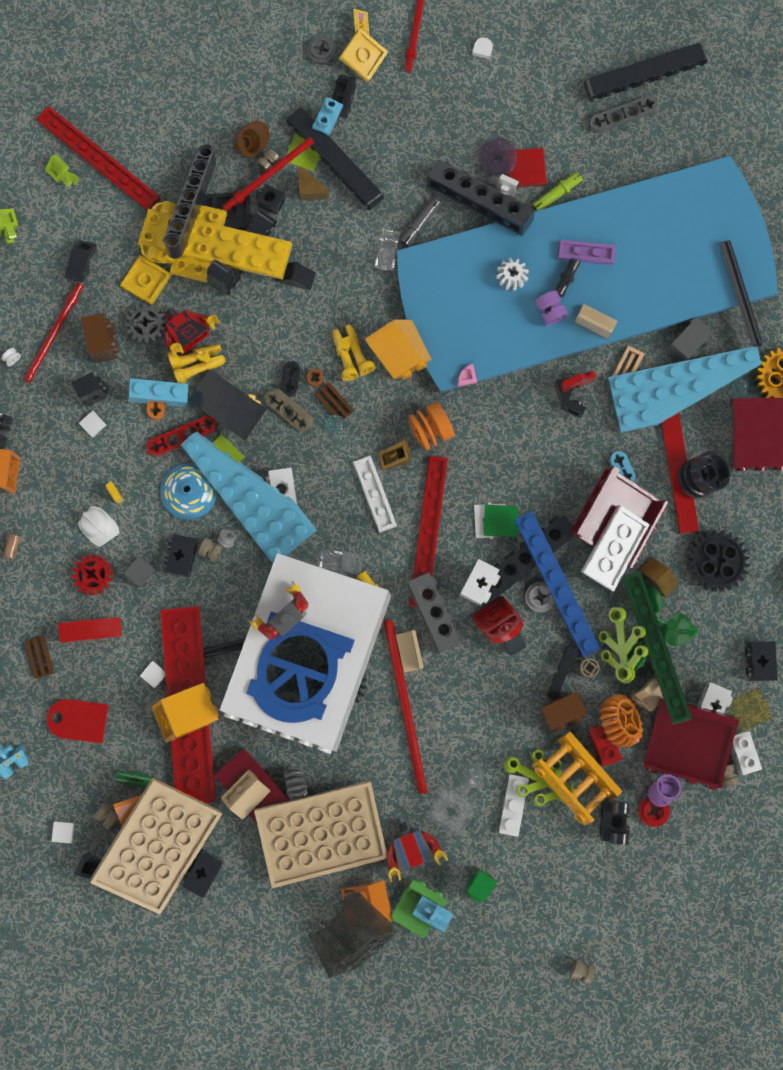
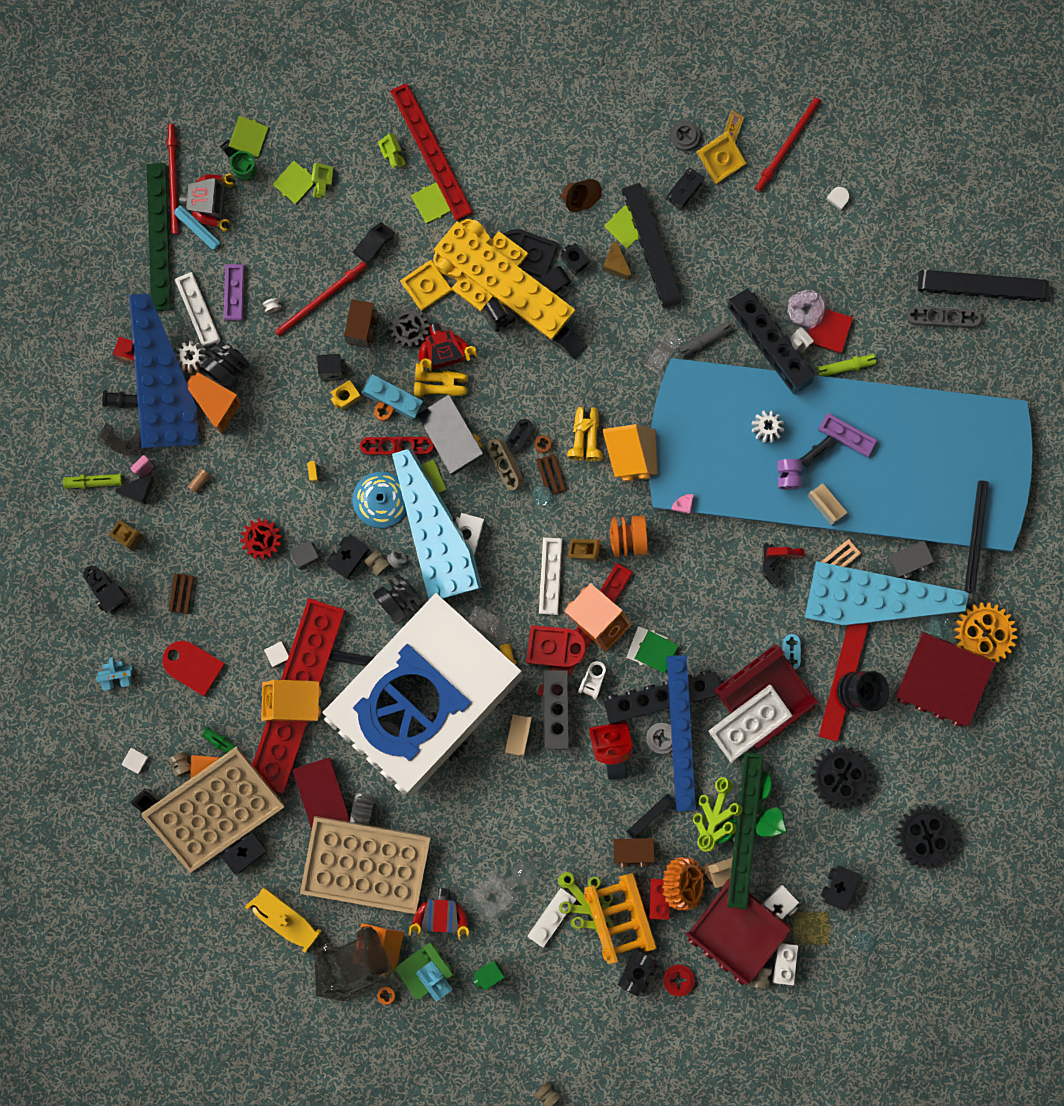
camera: 30 degrees right, 0 degrees up
red slope [58,617,122,644] -> none
white piece [78,506,119,547] -> none
white tile [79,411,106,438] -> none
black beam [164,144,216,259] -> none
tan panel [221,770,270,819] -> none
red bar [222,137,314,212] -> none
torso [248,581,309,640] -> none
dark tan wheel [256,148,281,172] -> none
medium azure hips [312,97,343,136] -> none
red piece [383,620,428,794] -> none
white brick [460,559,500,606] -> none
dark tan wheel [578,658,600,678] -> none
pearl gold slope [638,557,679,598] -> none
medium lavender wheel [648,774,681,807] -> none
none -> yellow piece [245,887,322,953]
none -> yellow brick [331,380,362,411]
none -> black wheel [372,574,423,625]
none -> orange bush [377,987,395,1005]
none -> lime piece [411,183,450,224]
none -> red tile [526,625,586,668]
none -> slope [564,583,632,652]
none -> white piece [578,661,606,700]

